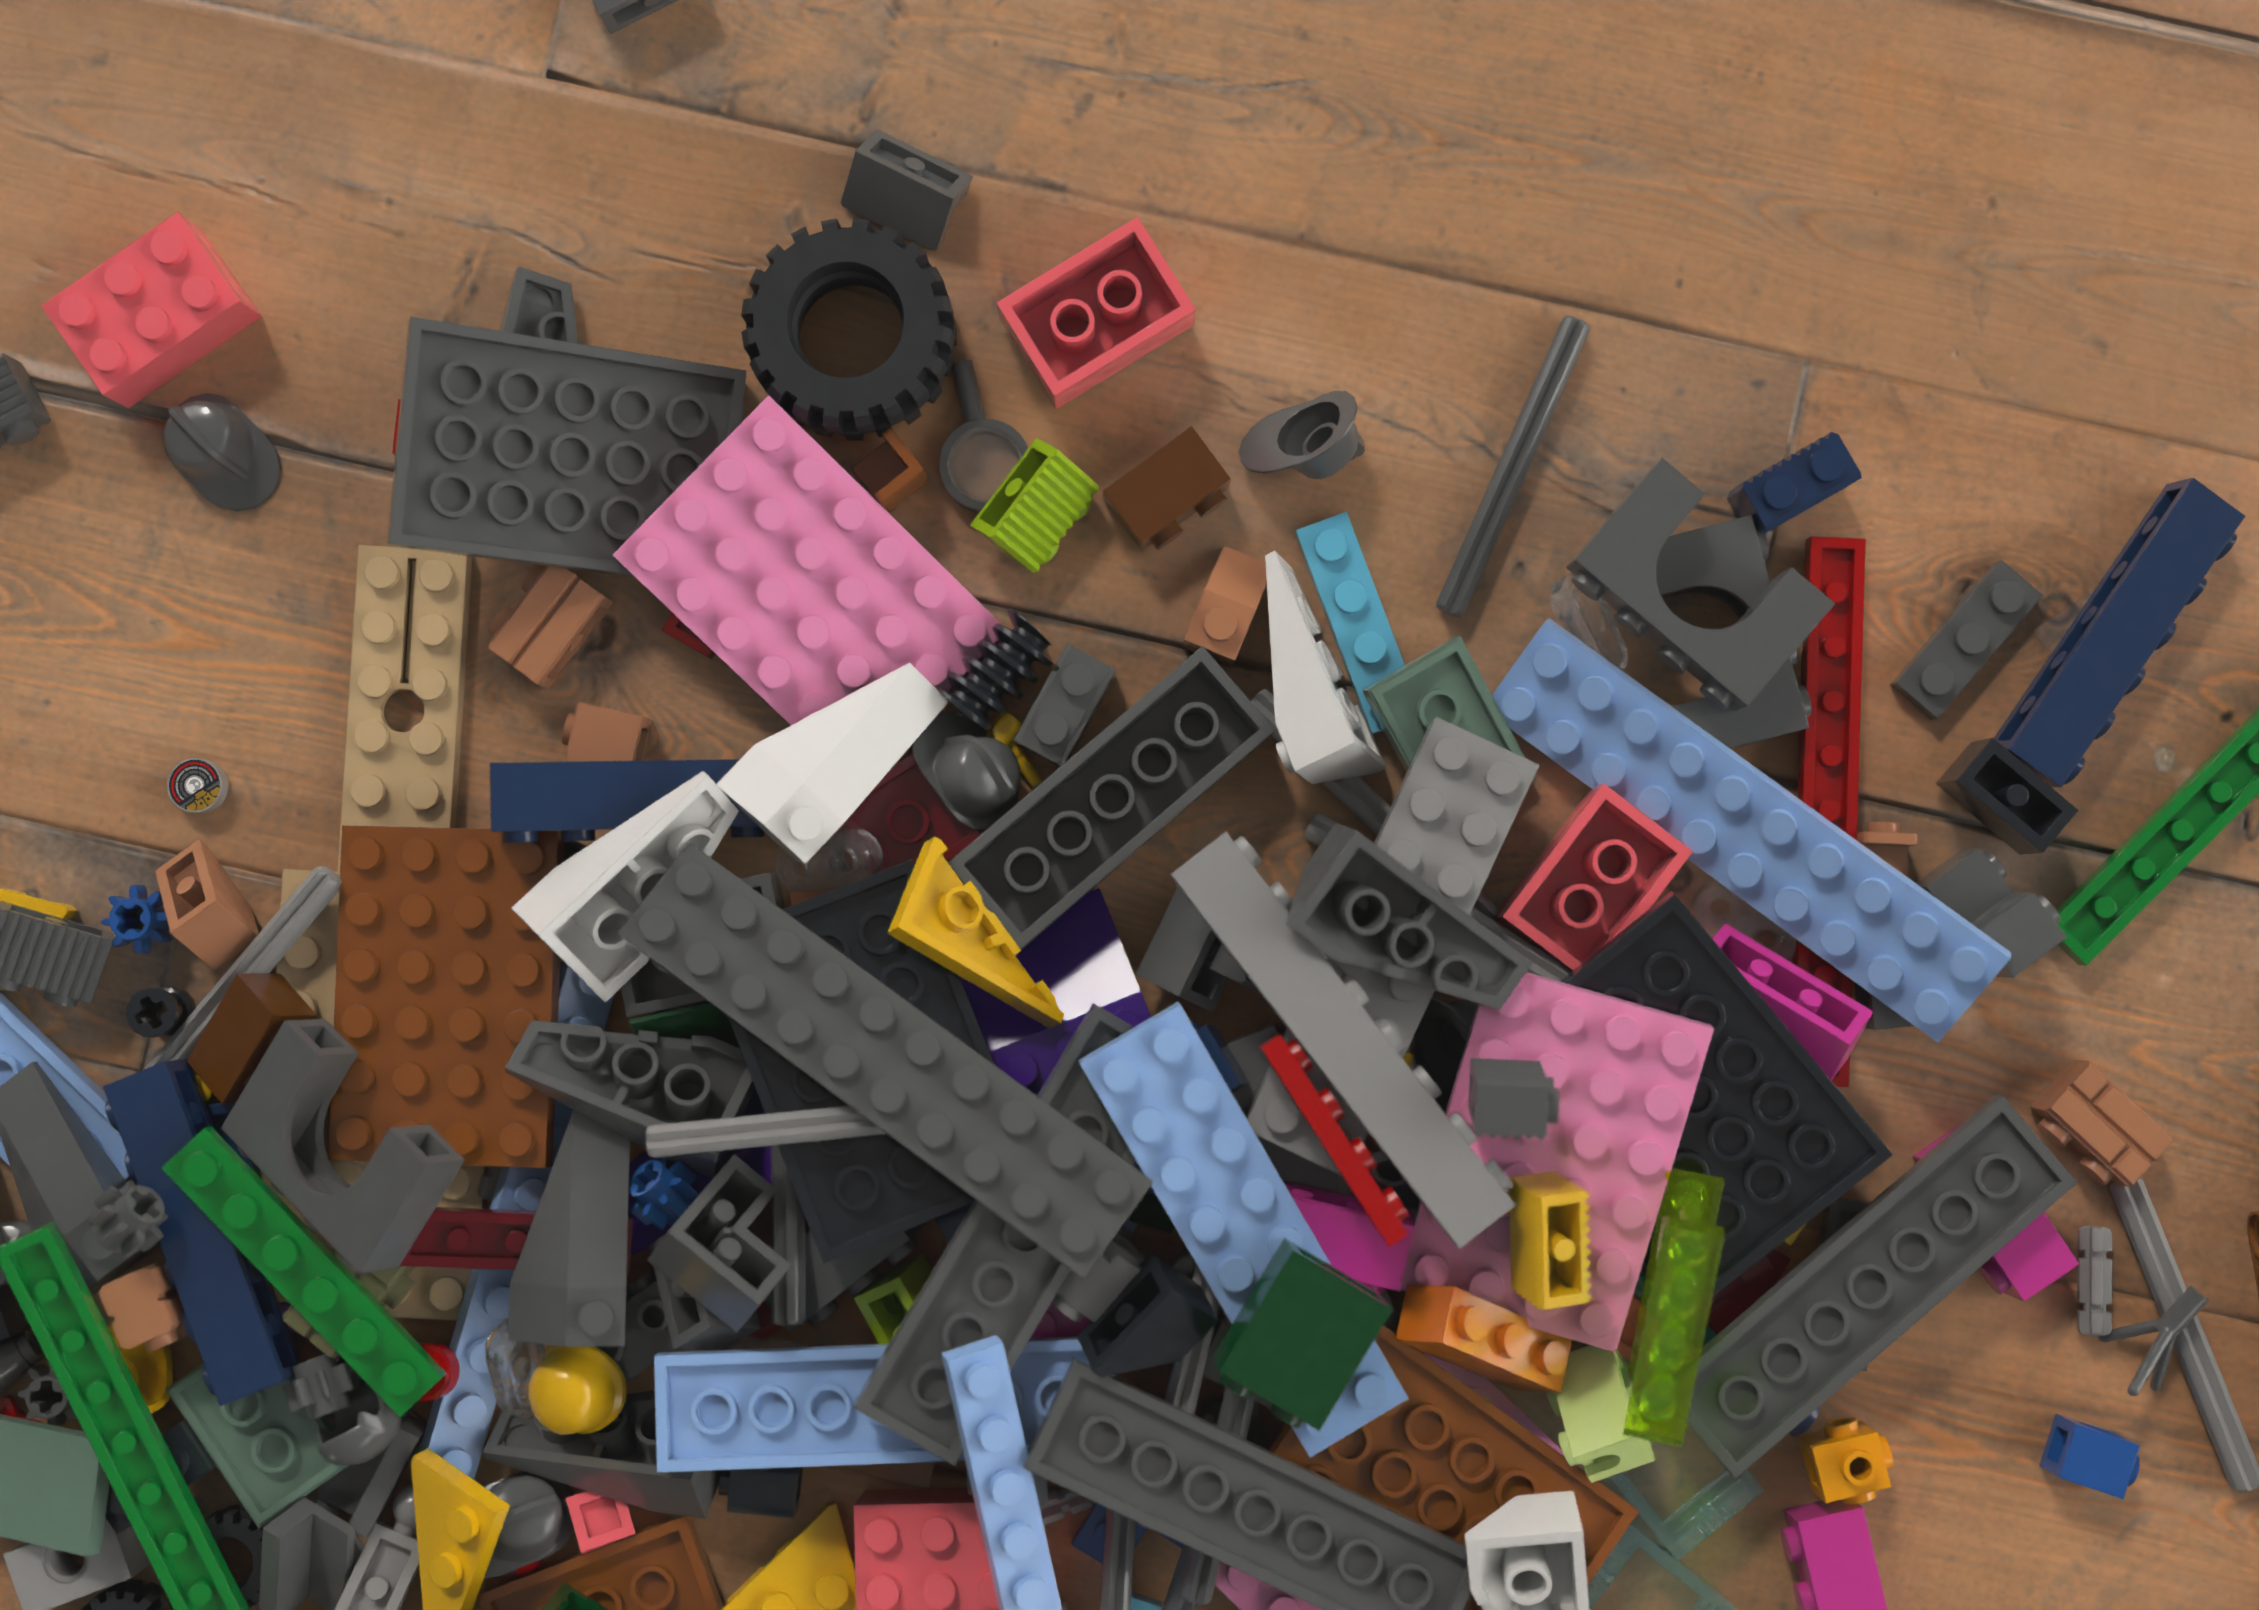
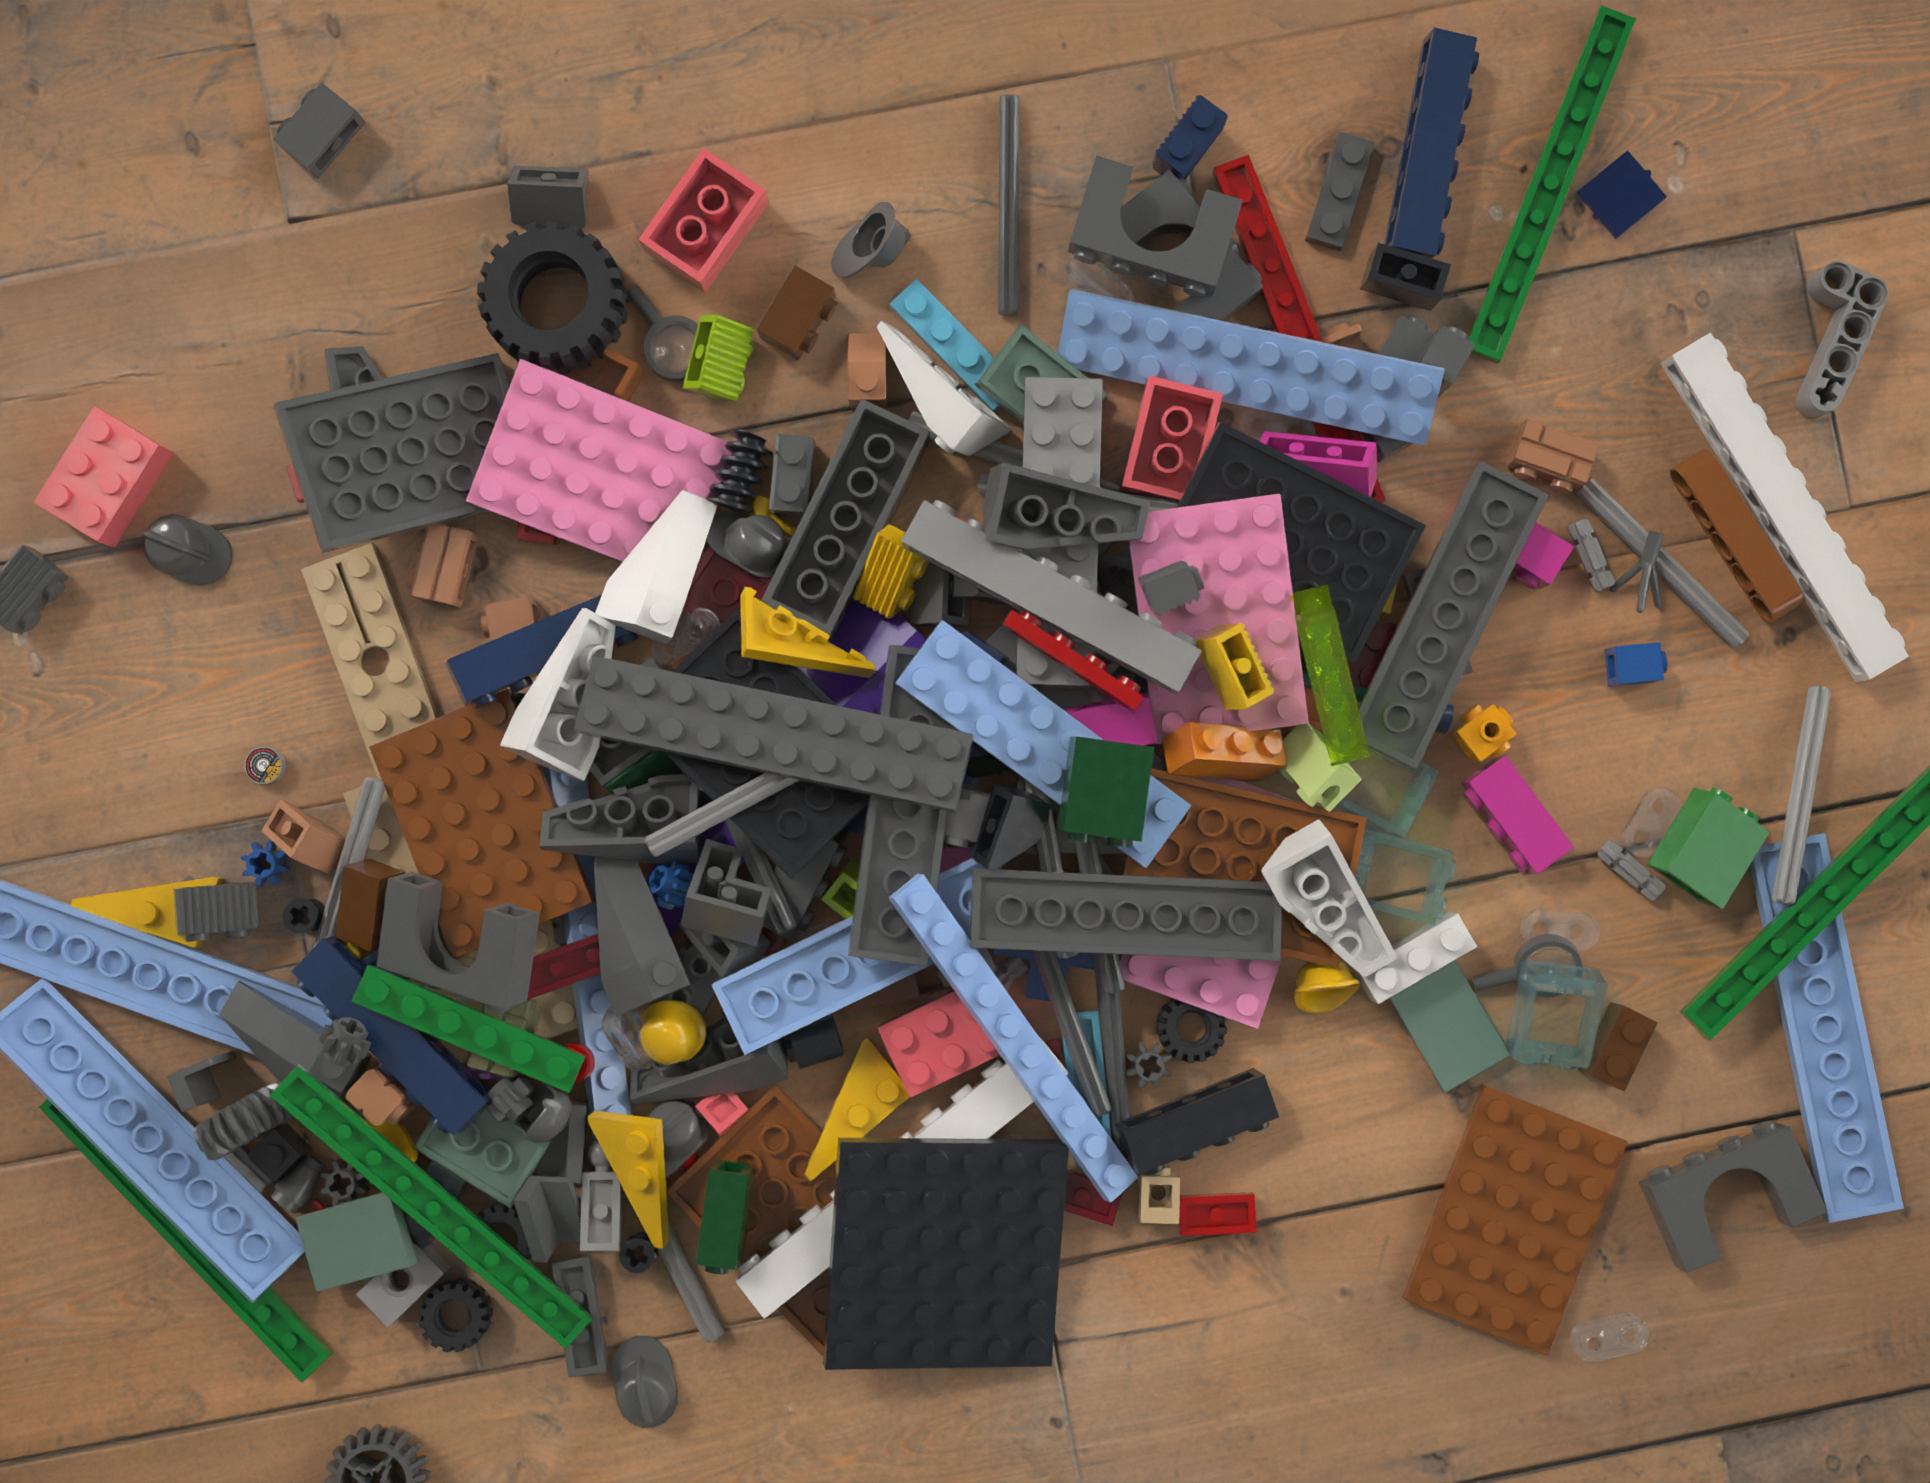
camera: 25 degrees left, 0 degrees up
none -> yellow brick [852,524,929,618]

